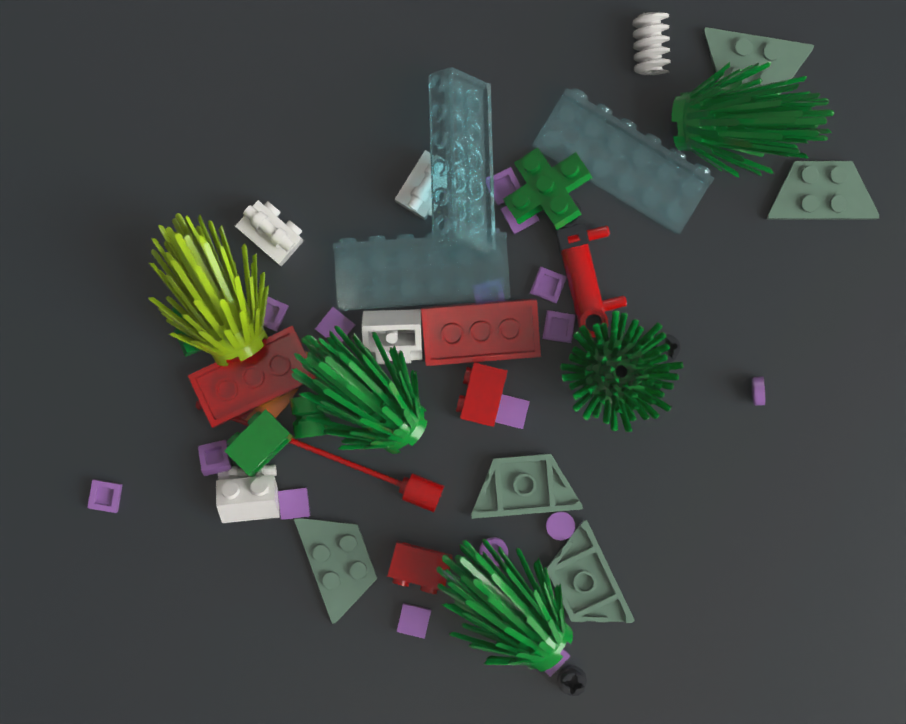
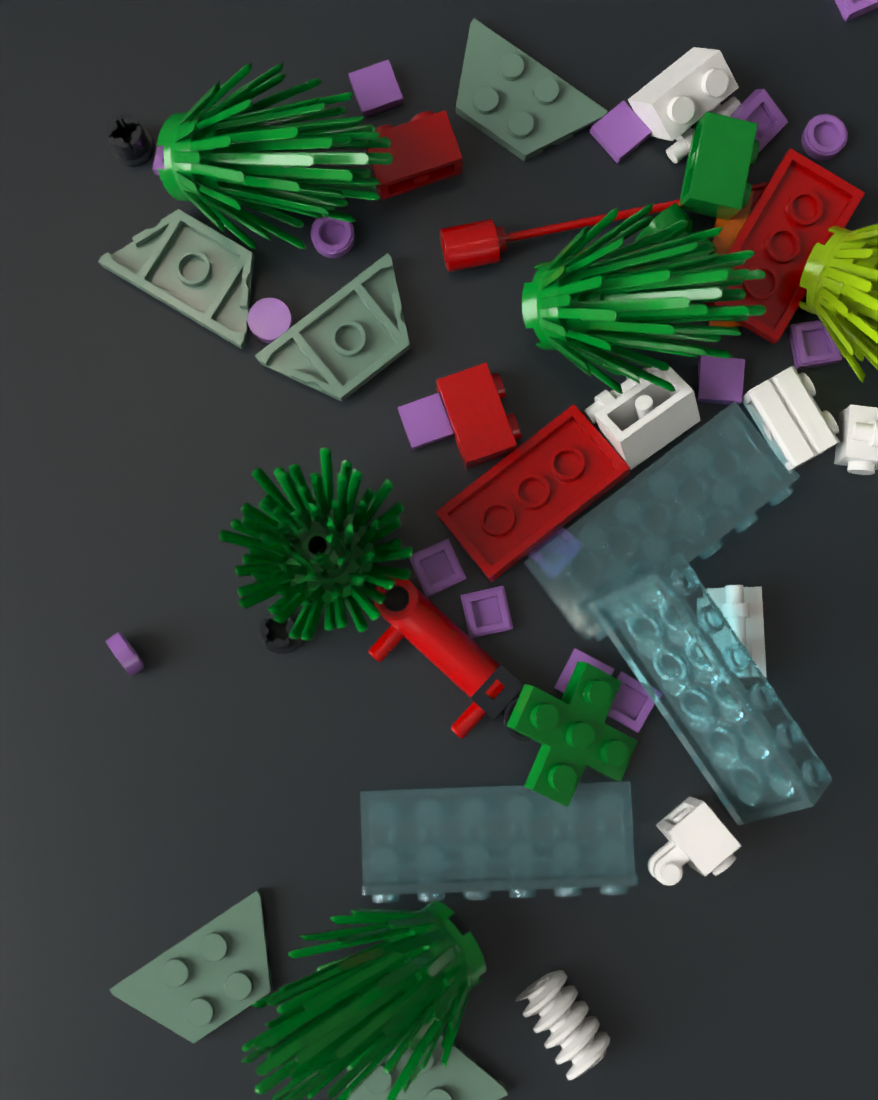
camera: 150 degrees right, 5 degrees down
none -> white brick [648,796,741,886]
none -> white brick [742,366,839,473]
none -> medium lavender tile [801,114,848,161]

